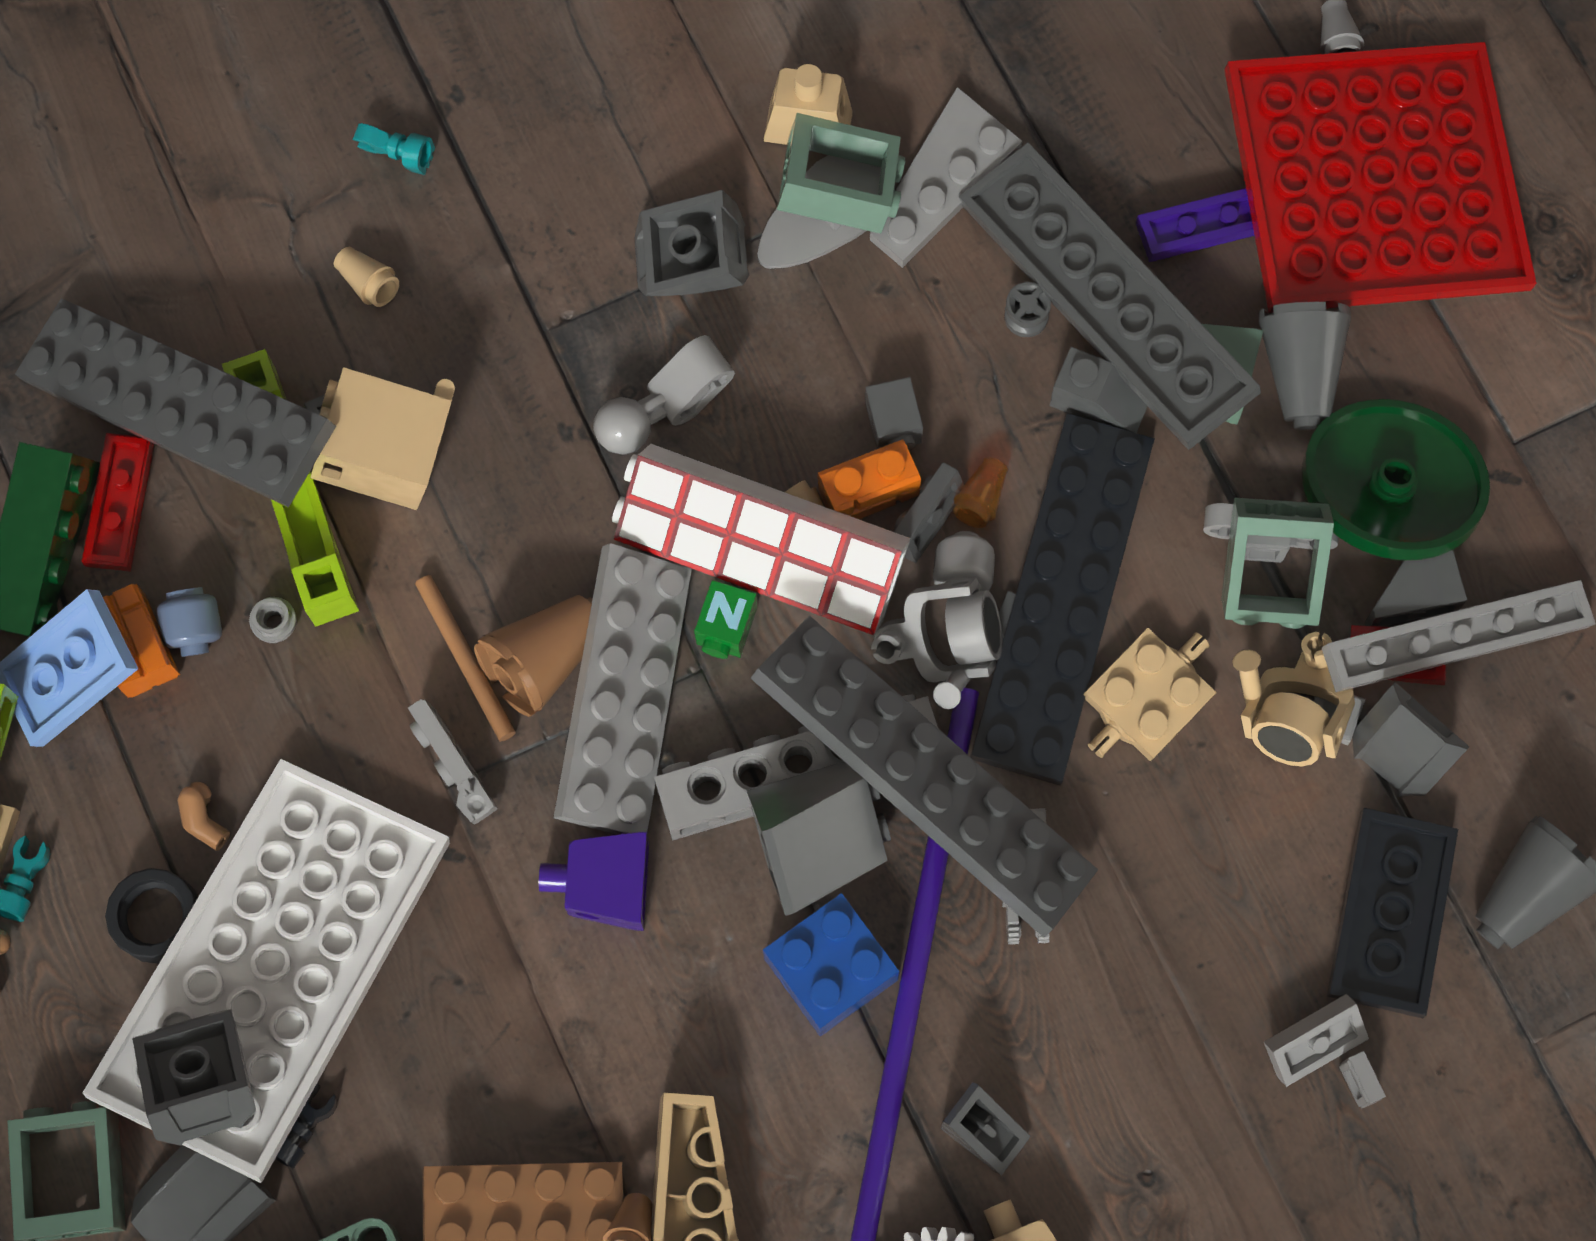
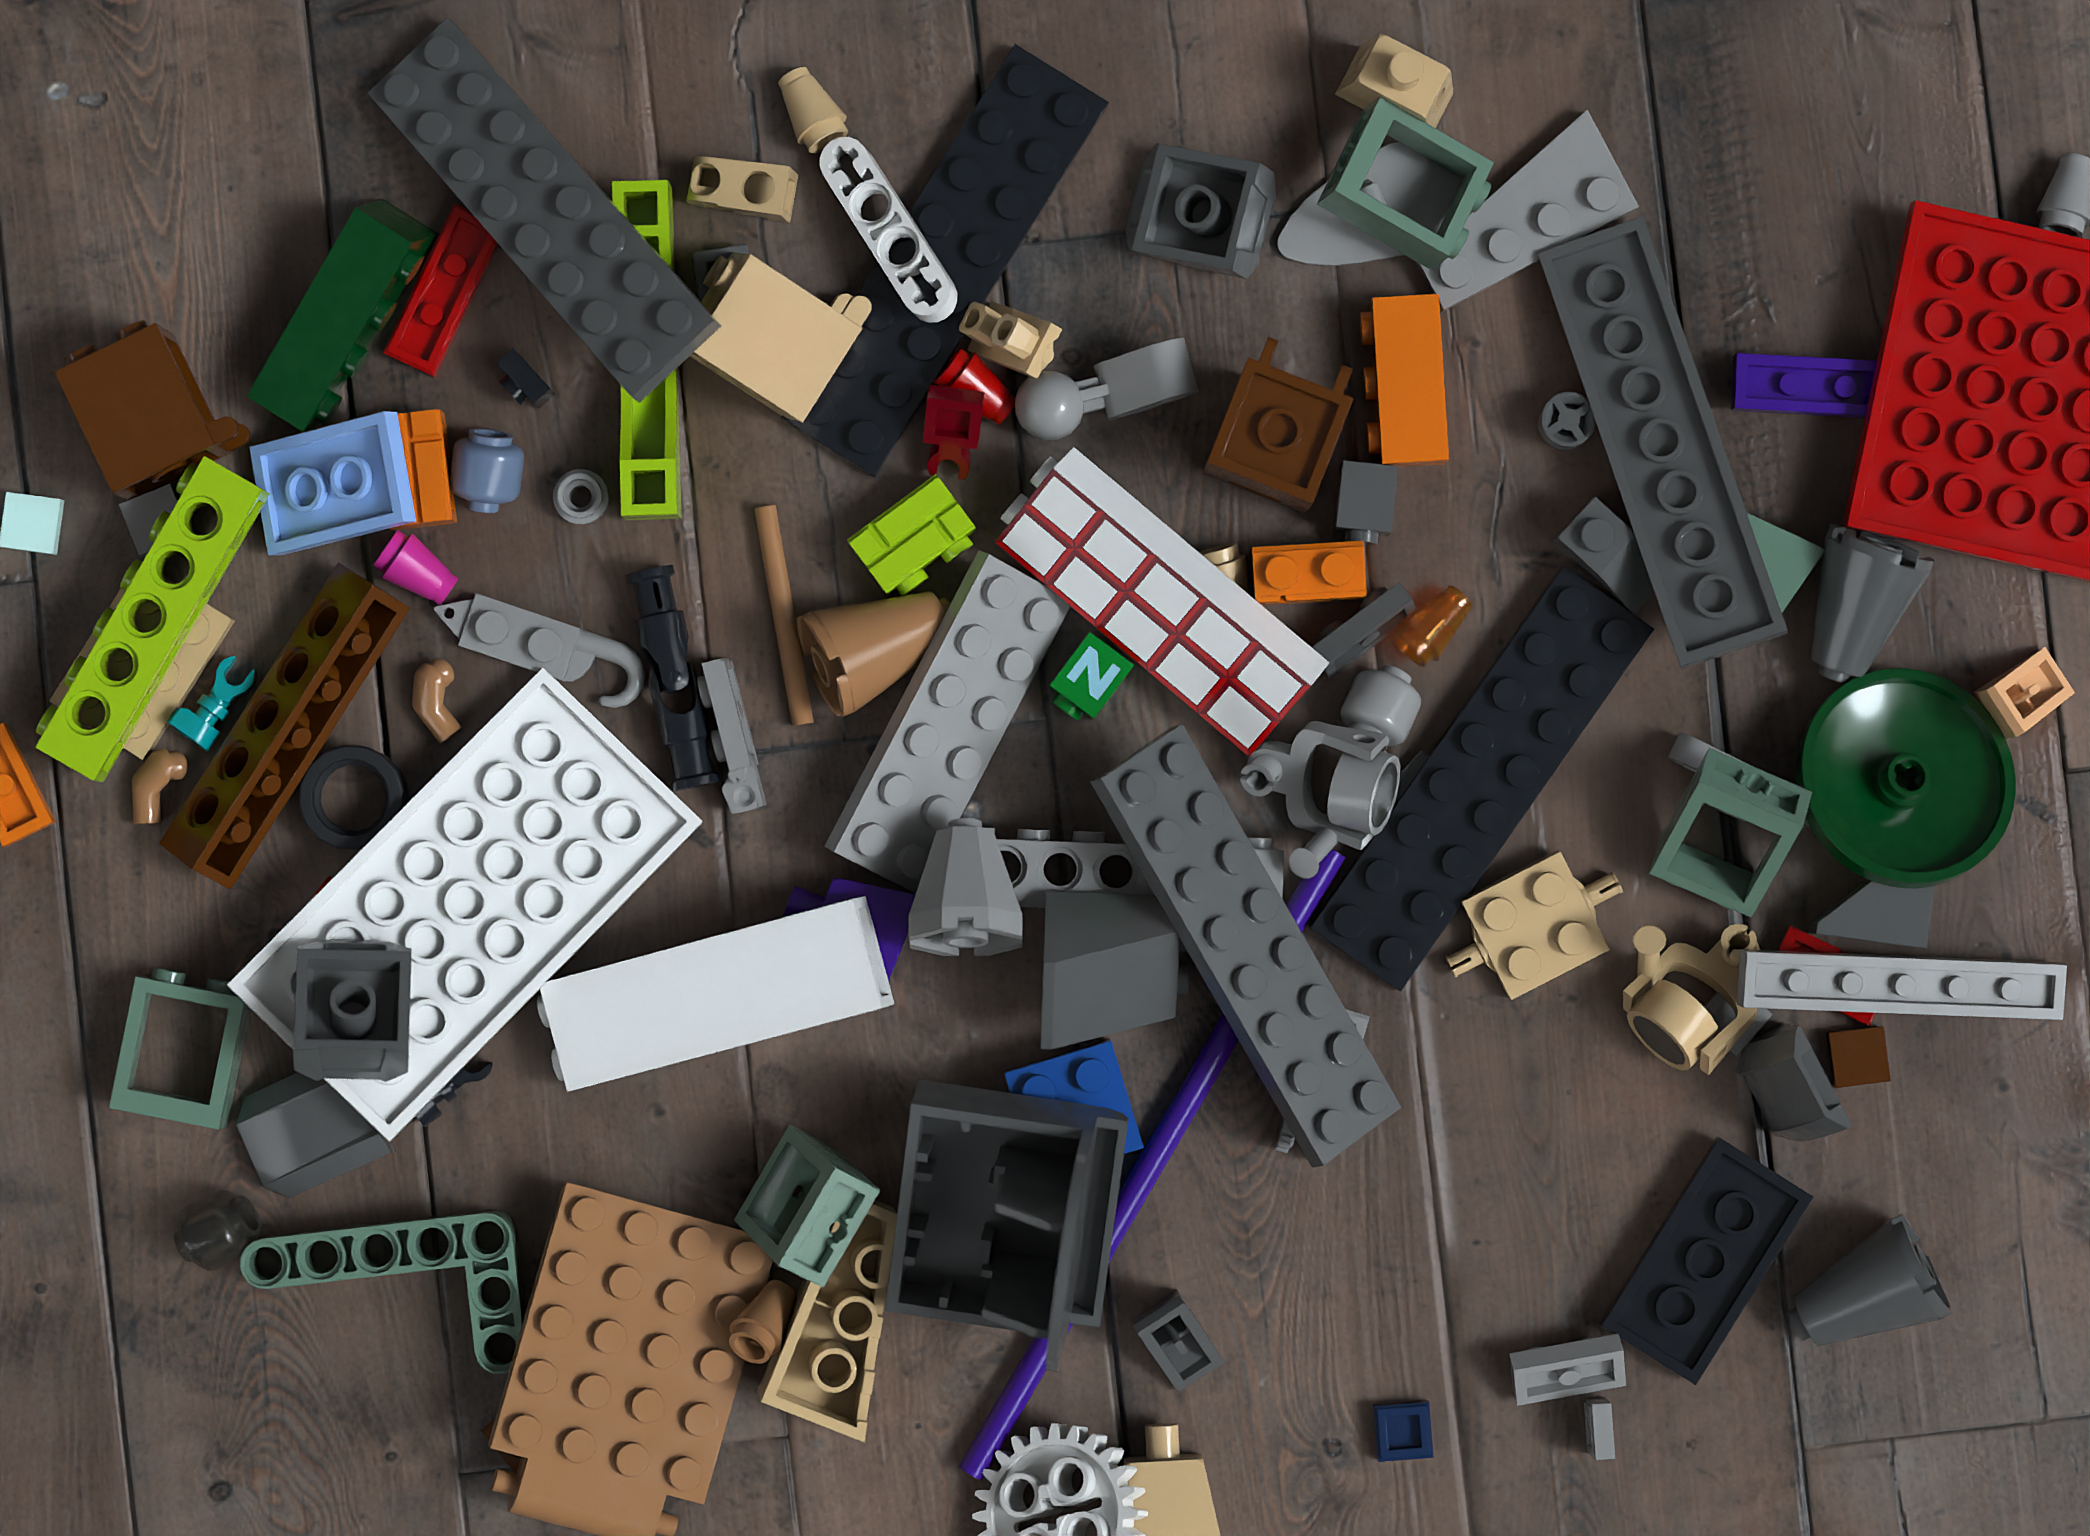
camera: 10 degrees right, 15 degrees up
none -> reddish brown brick [159,562,410,890]
none -> dark pink cone [373,530,459,605]
none -> light grey plate [434,593,646,708]
none -> black plate [497,348,555,409]
none -> white brick [537,896,894,1092]
none -> black piece [625,565,720,792]
none -> tan leg [687,157,798,224]
none -> sand green window [734,1125,880,1288]
none -> black plate [781,44,1109,477]
none -> white beam [820,137,958,323]
none -> lime brick [847,474,976,596]
none -> dark grey plate [886,1079,1128,1372]
none -> light grey cone [909,818,1022,956]
none -> dark red plate [923,385,985,480]
none -> red cone [933,348,1015,426]
none -> tan hips [959,301,1062,379]
none -> reddish brown container [1203,336,1354,513]
none -> orange brick [1360,294,1449,467]
none -> dark blue tile [1373,1400,1434,1462]
none -> reddish brown tile [1826,1026,1891,1088]
none -> light nougat slope [1972,647,2075,739]

